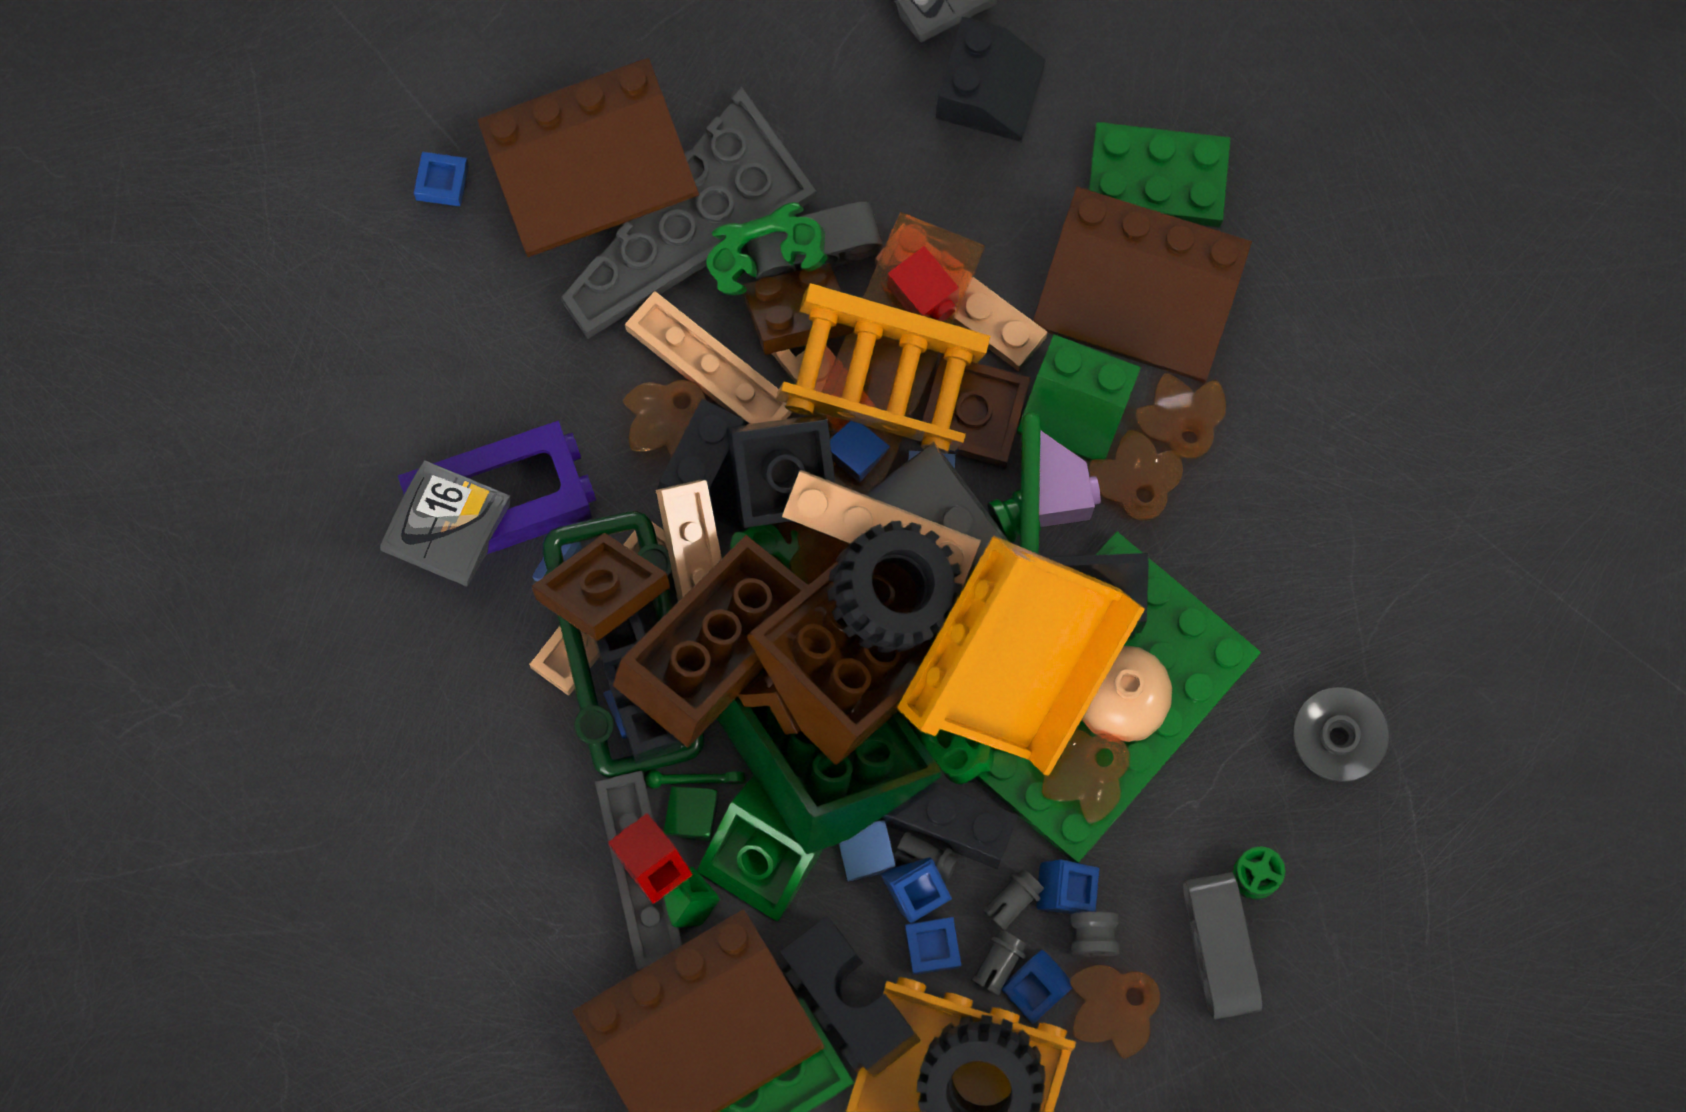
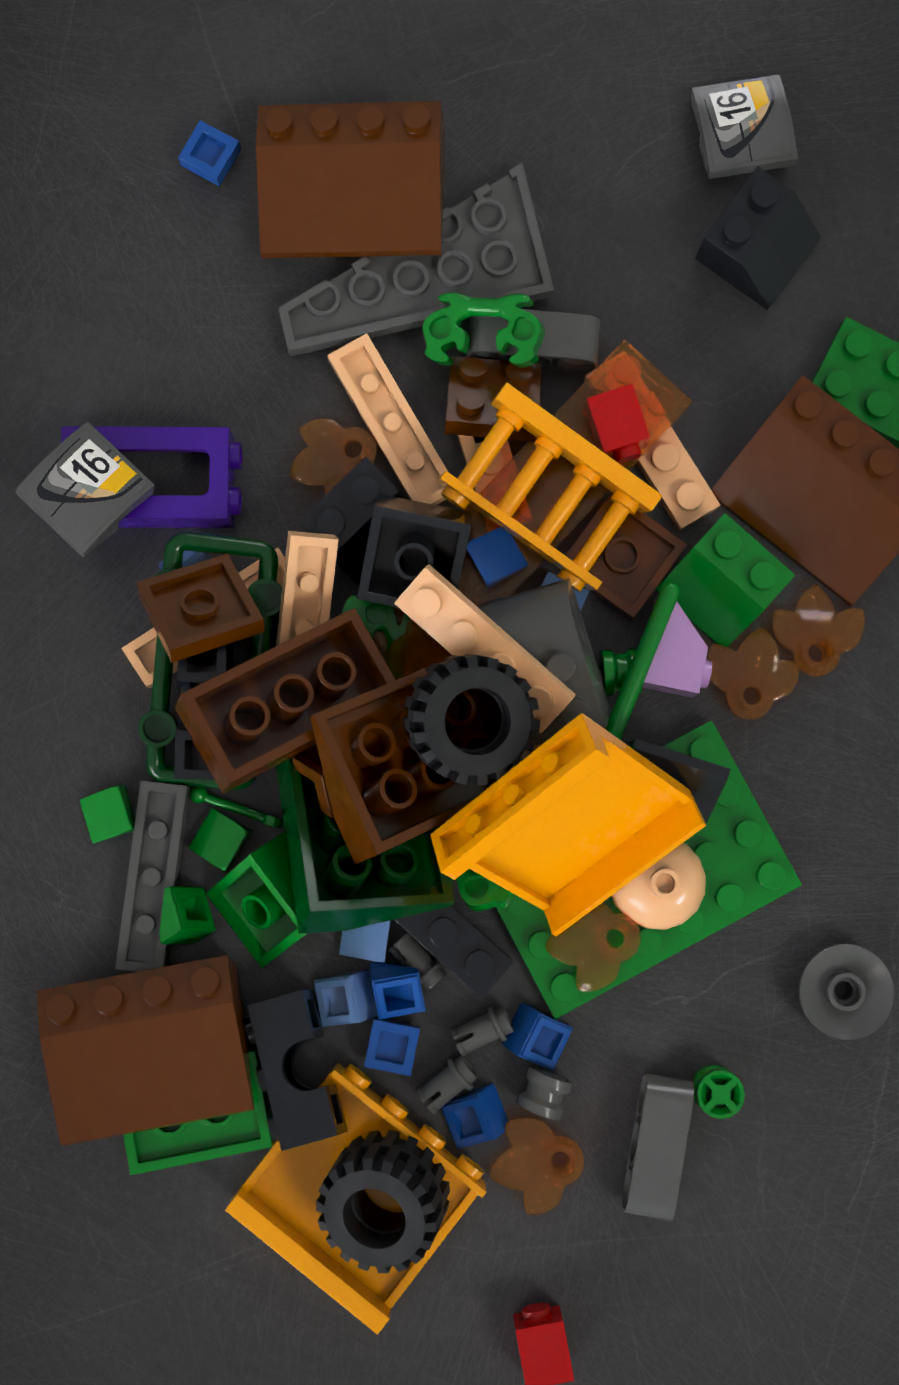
camera: 20 degrees right, 10 degrees up
red brick [608,813,693,904] -> none
none -> green slope [80,785,135,844]
none -> medium blue slope [313,970,378,1027]

